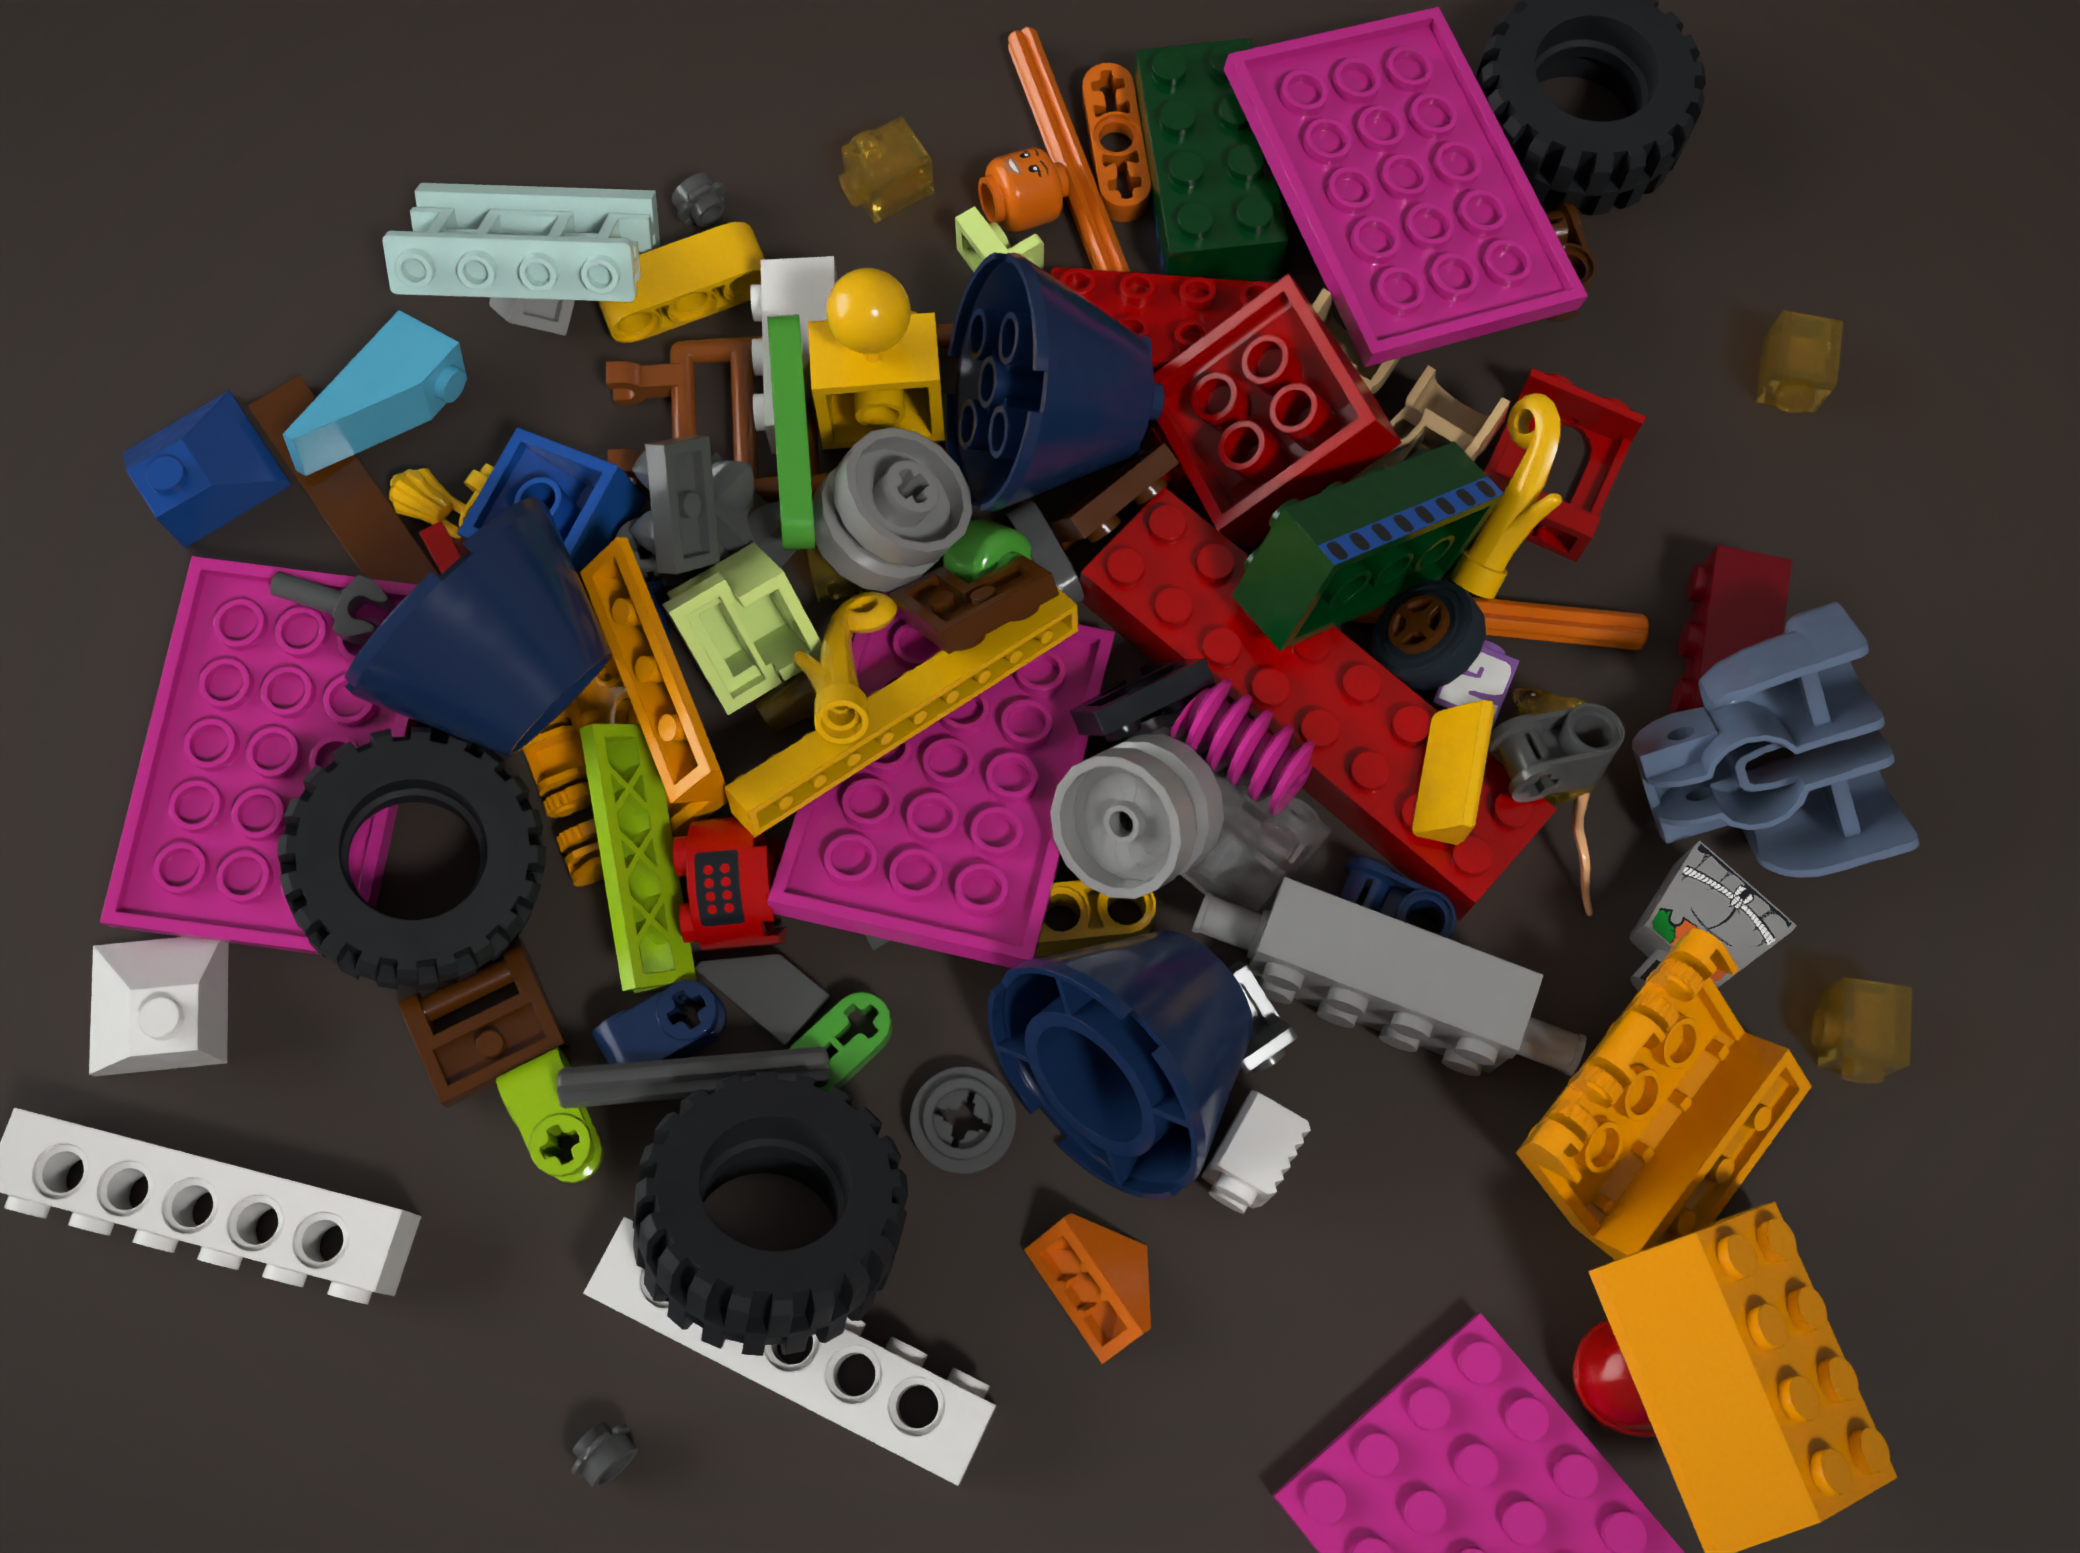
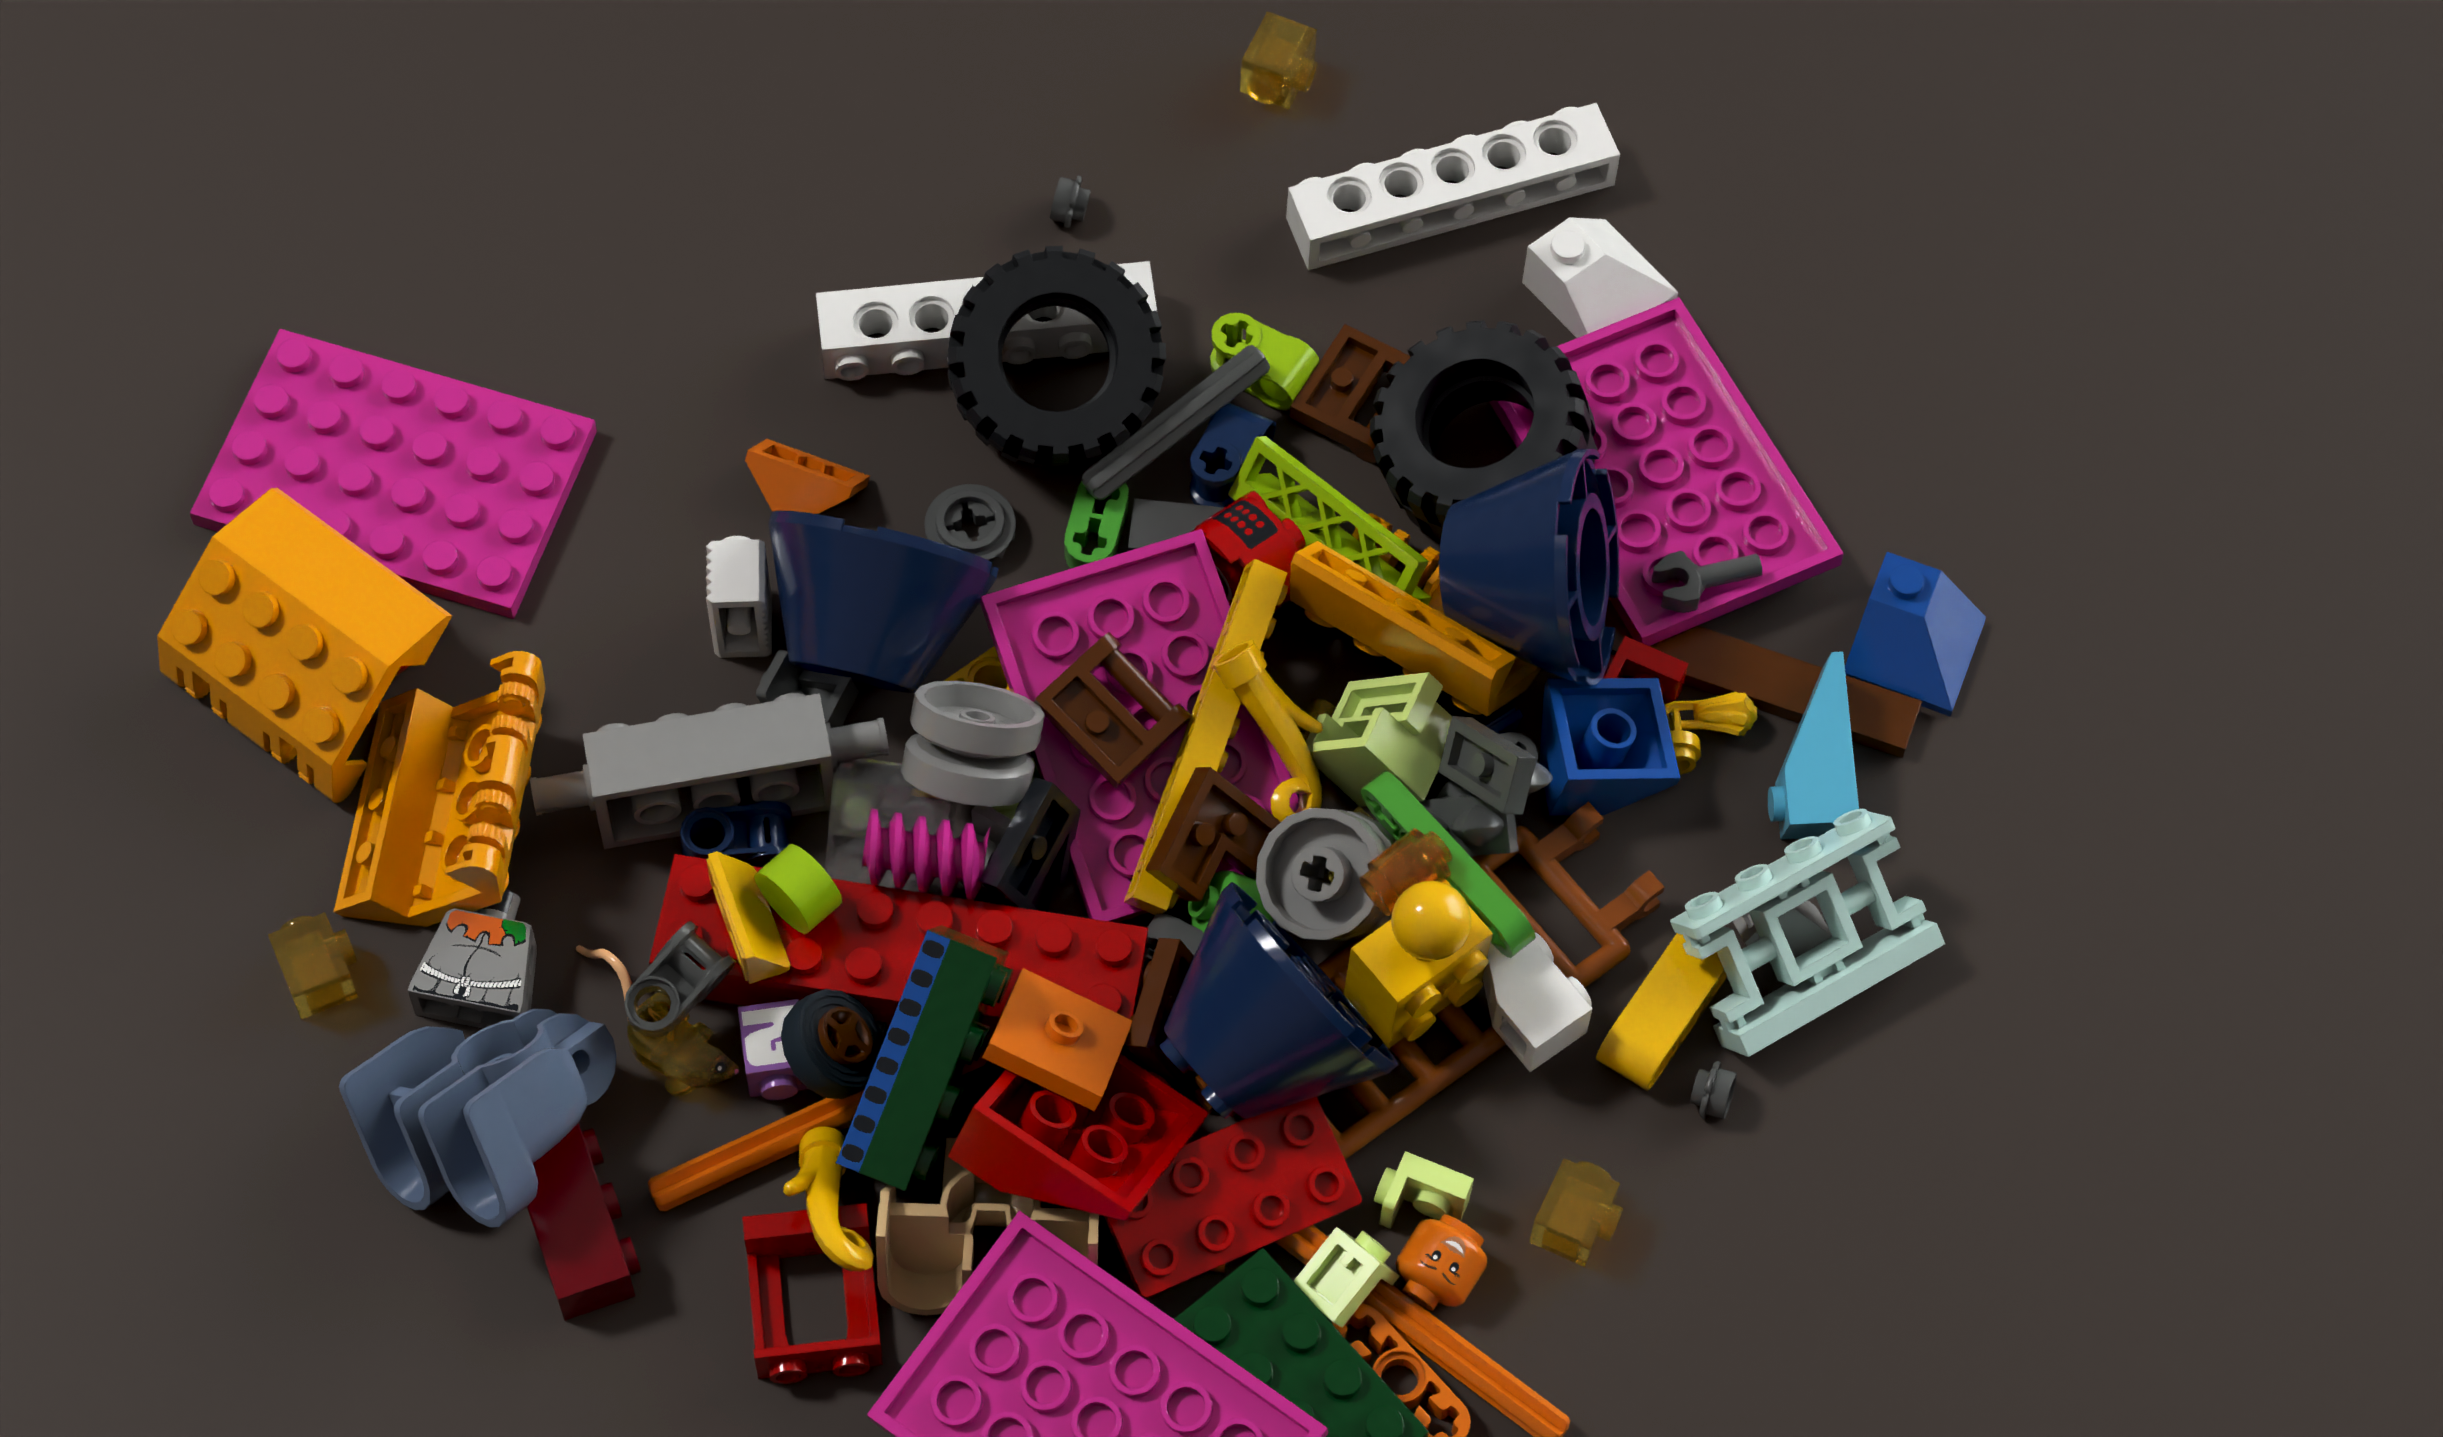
camera: 145 degrees right, 10 degrees down
none -> lime piece [754,844,842,934]
none -> orange plate [982,968,1132,1112]
none -> reddish brown plate [1034,632,1192,789]
none -> clear yellow brick [1240,11,1317,110]
none -> yellowish green bracket [1294,1227,1400,1328]
none -> clear orange brick [1359,828,1453,916]

